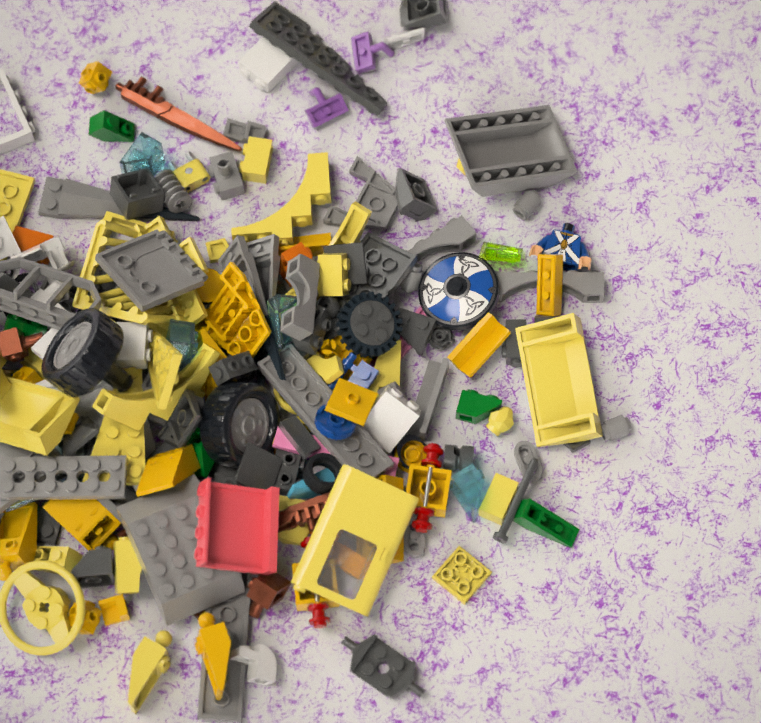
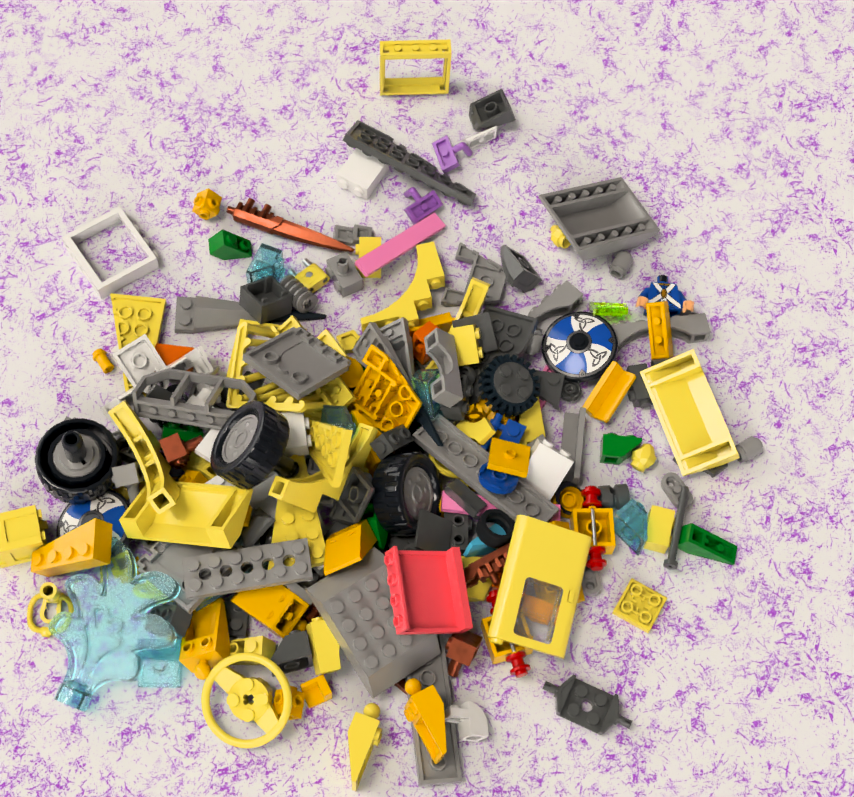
camera: 15 degrees left, 5 degrees down
none -> bright pink tile [354,212,446,277]

